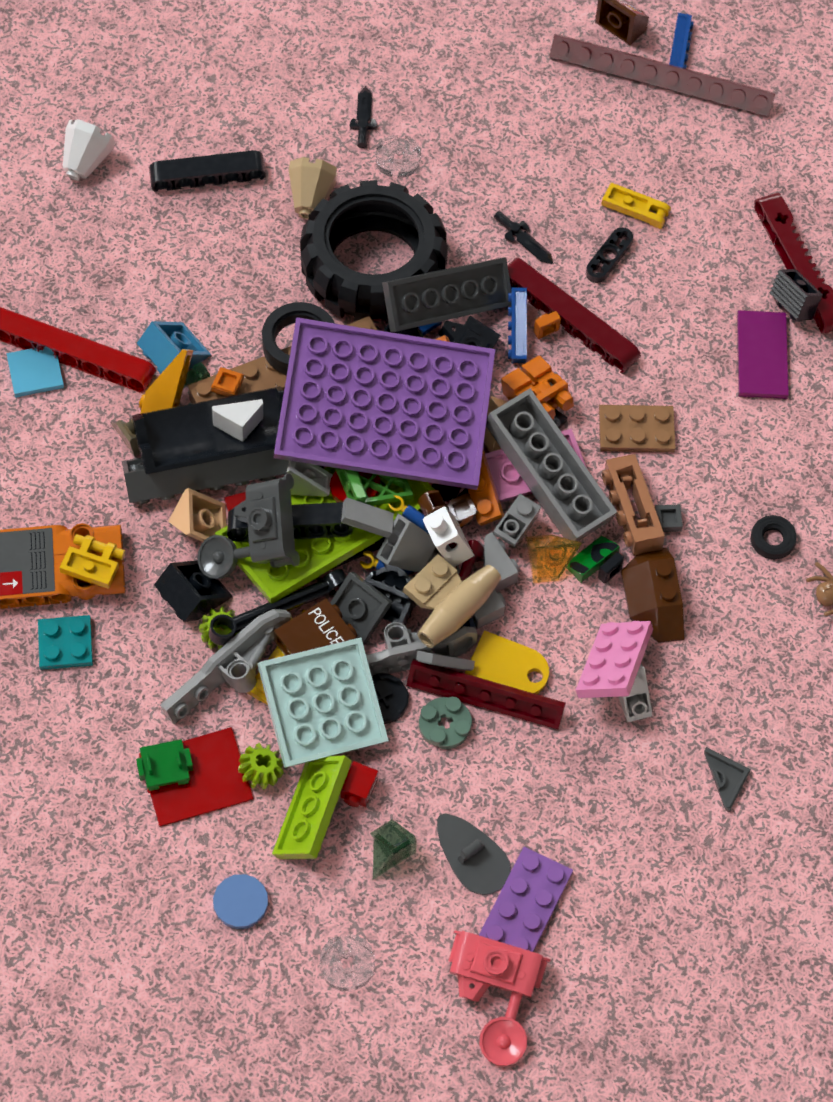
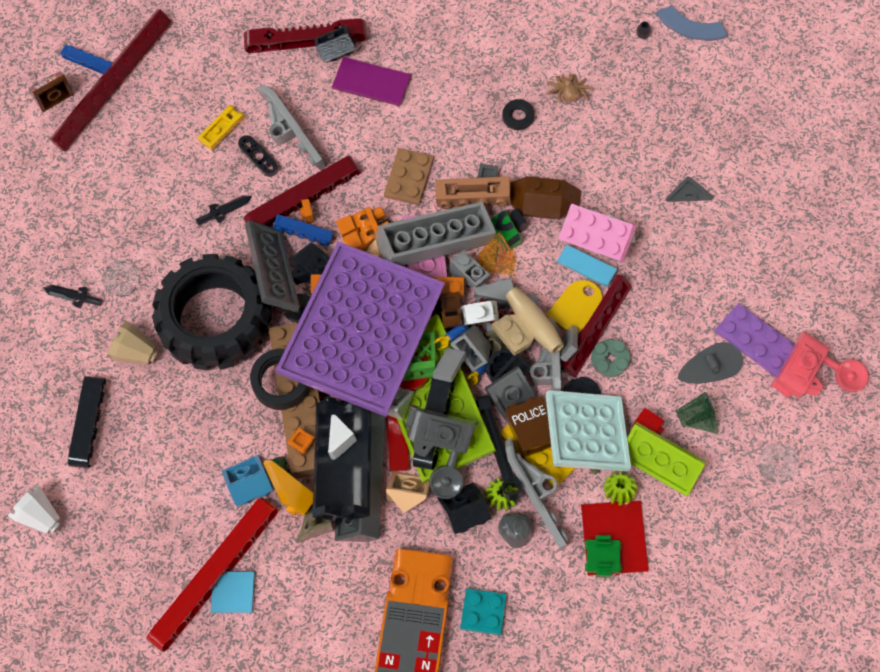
camera: 70 degrees left, 5 degrees up
yellow plate [59,534,126,589] -> none
medium blue tile [213,874,268,929] -> none
none -> light grey piece [257,85,326,170]
none -> dark grey hair [498,514,532,548]
none -> medium azure piece [557,244,617,287]

